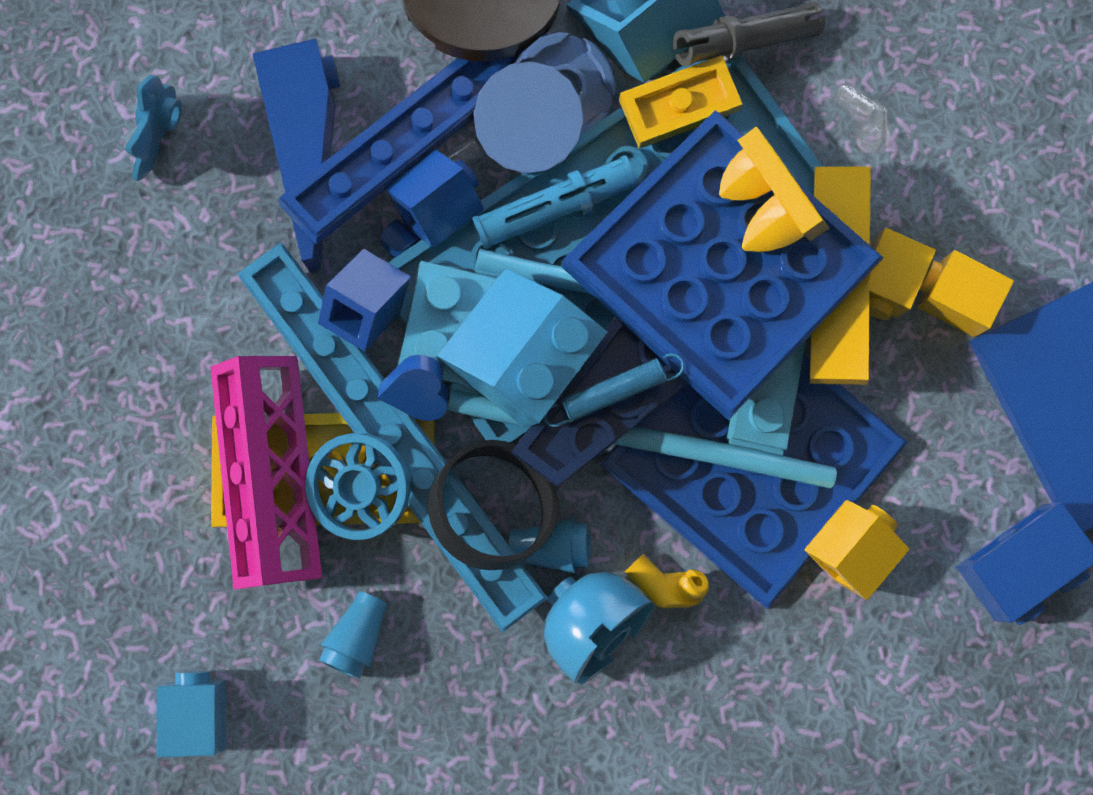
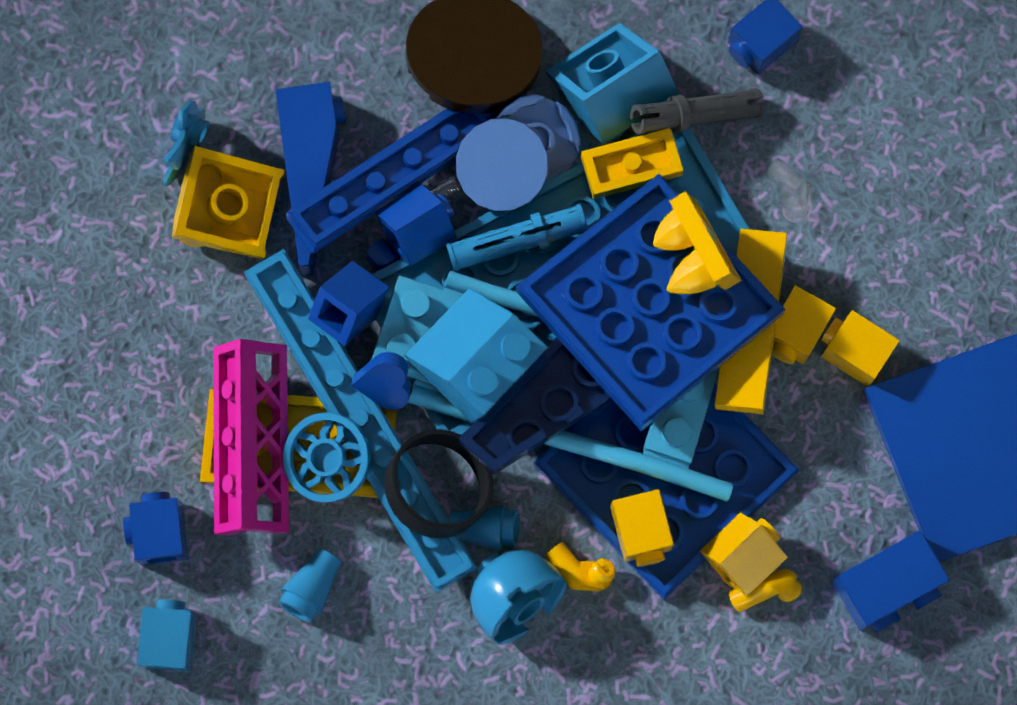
camera: 10 degrees right, 5 degrees down
dark azure piece [544,353,685,427] -> none
none -> blue brick [123,492,189,566]
none -> yellow slope [172,146,284,259]
none -> yellow brick [610,489,674,567]
none -> yellow arm [729,568,802,612]

